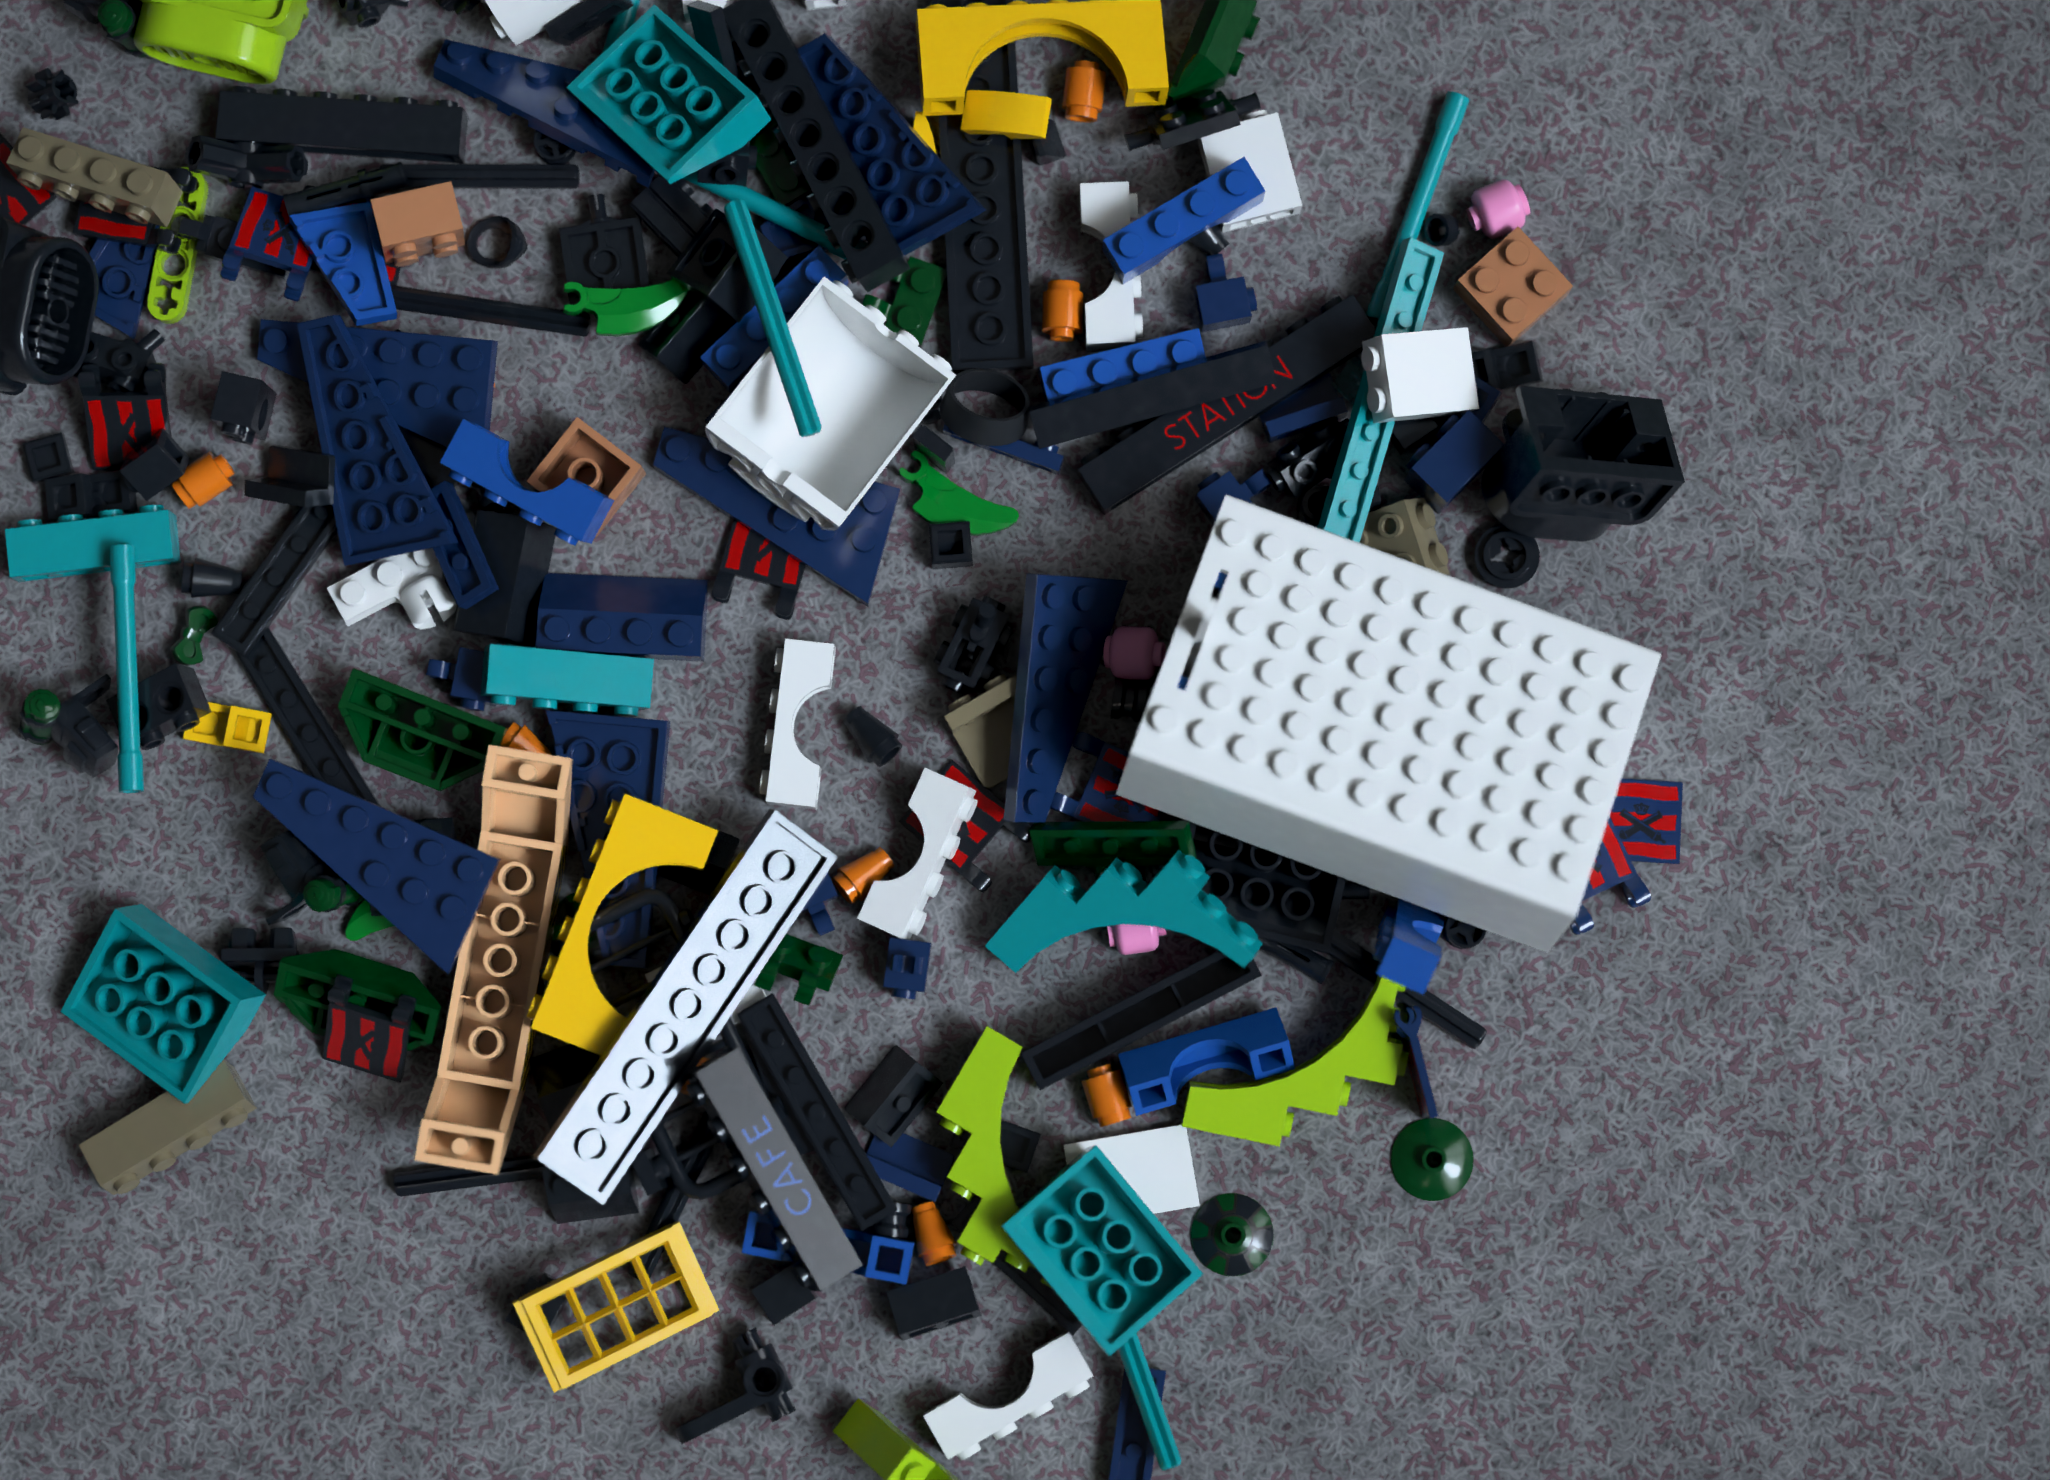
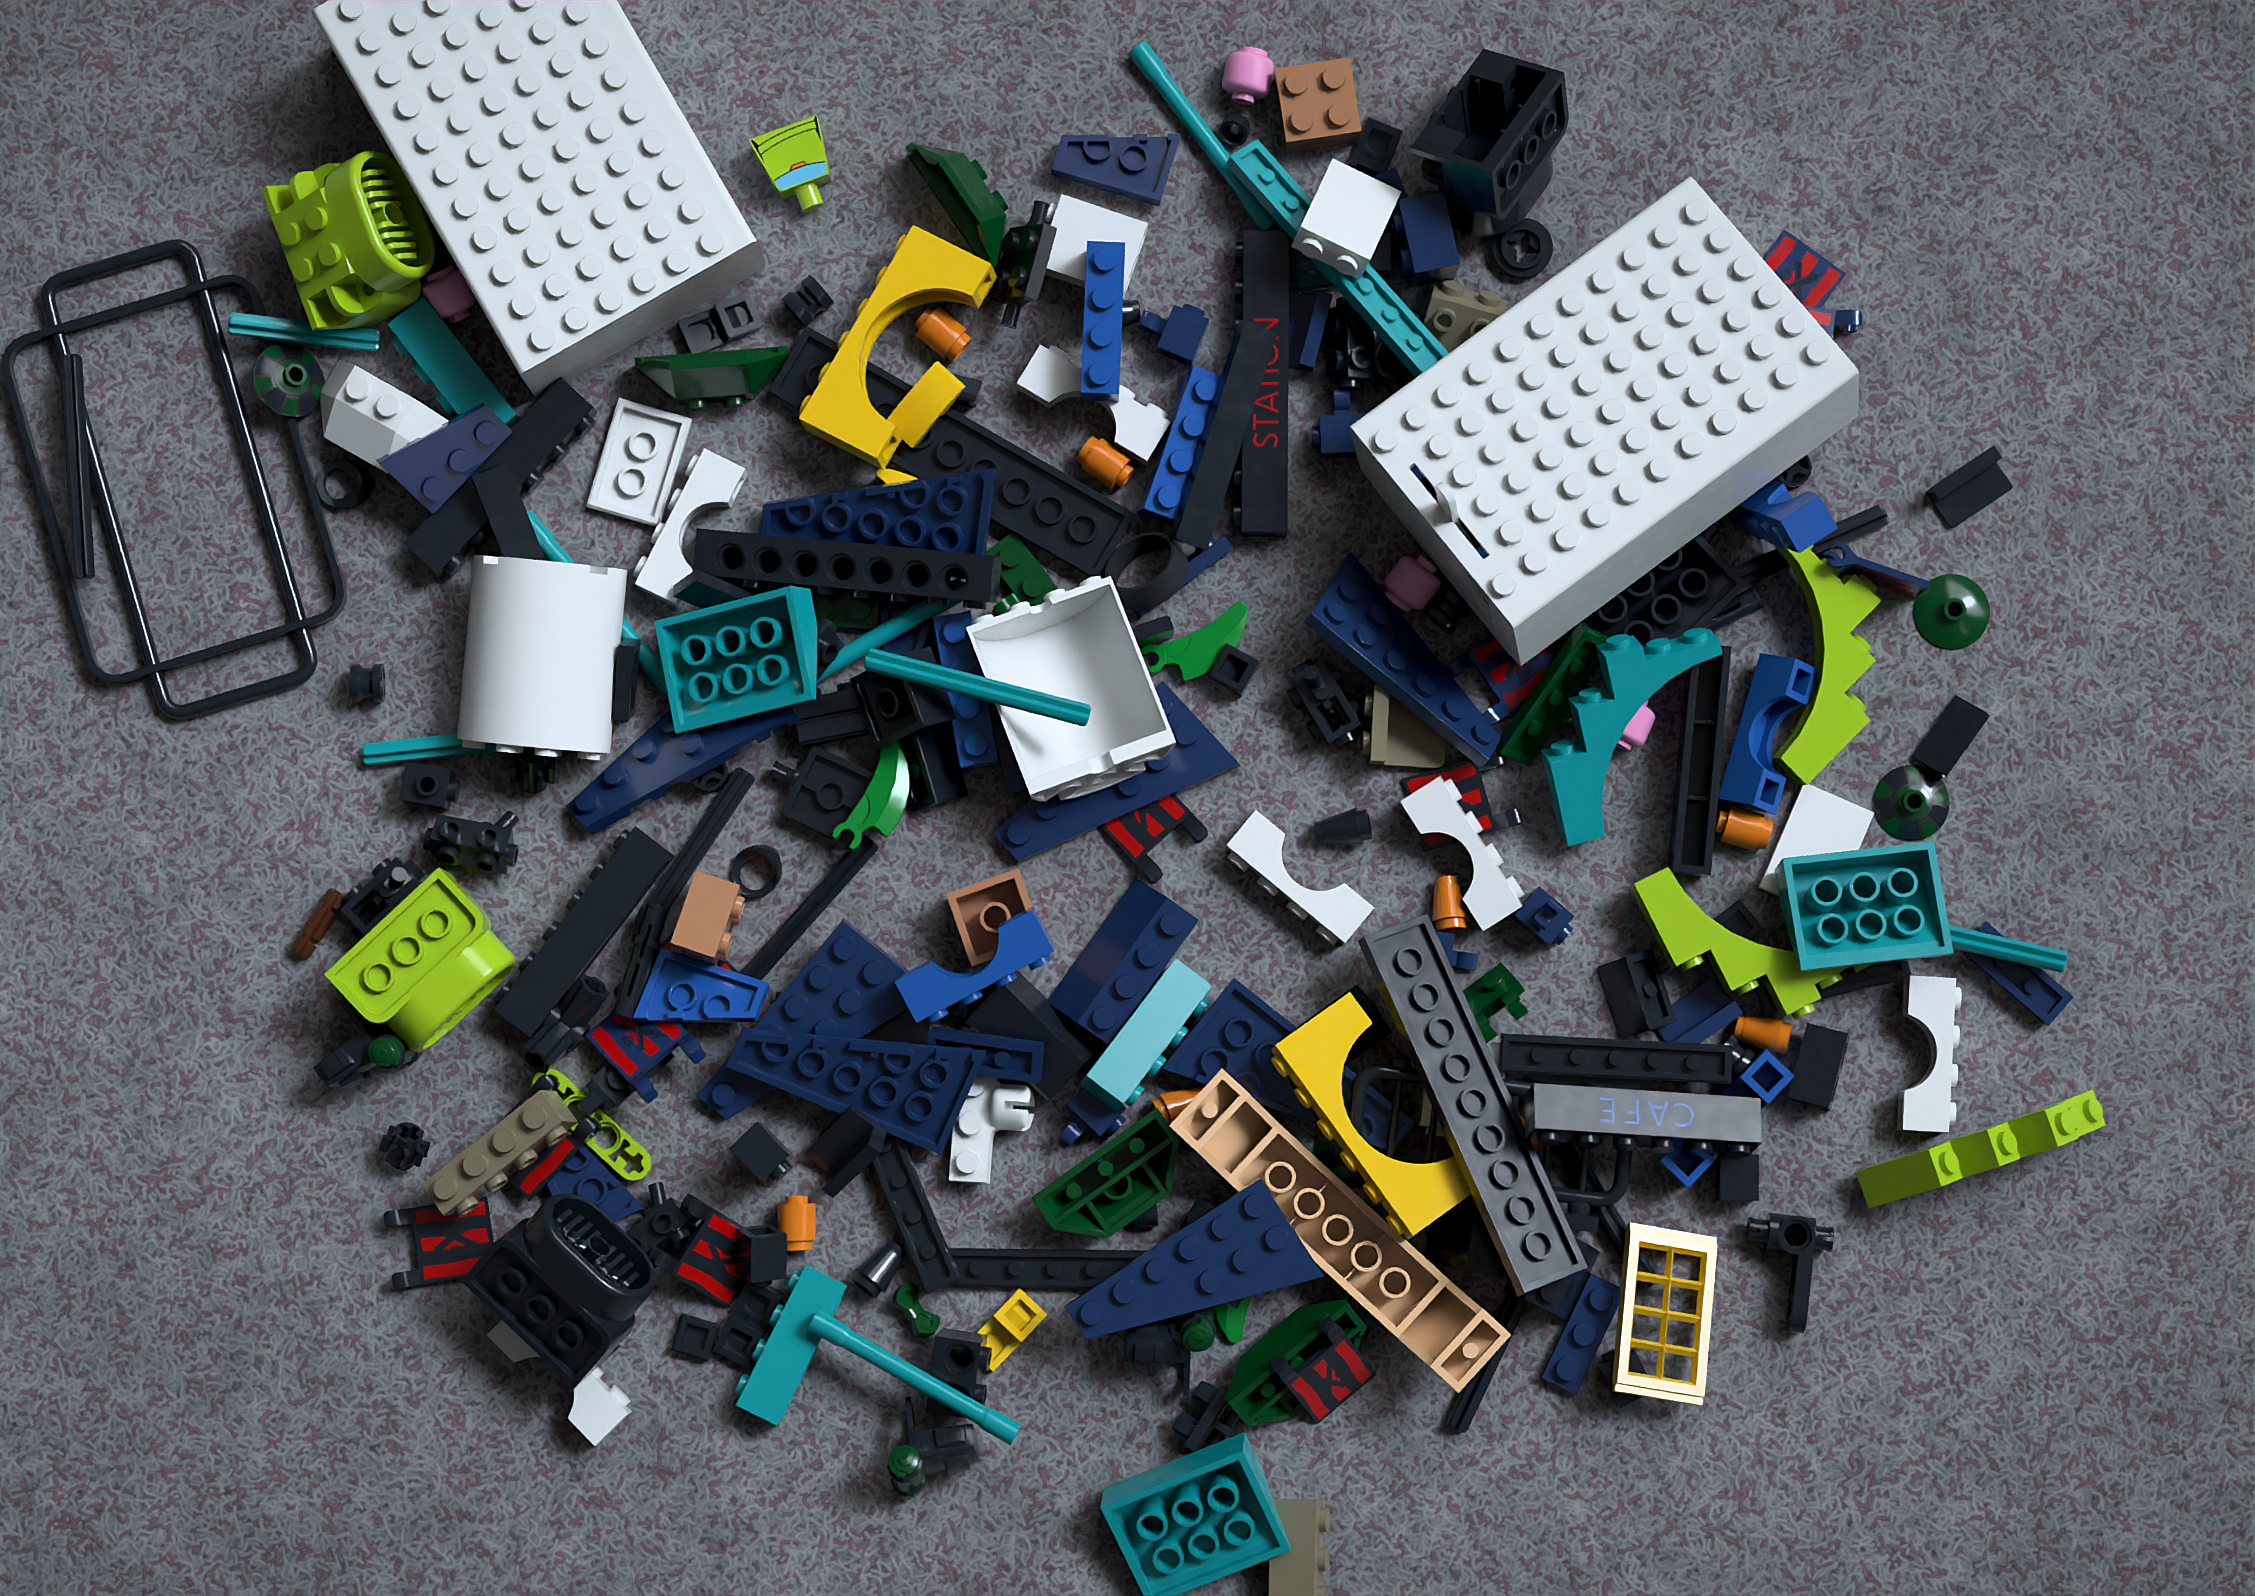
camera: 60 degrees left, 0 degrees up
none -> dark blue wing [1051,133,1181,206]
none -> black hinge [1133,1204,1159,1228]
none -> dark blue plate [1541,1273,1620,1395]
none -> black slope [1911,695,1990,779]
none -> black panel [1925,445,2013,528]

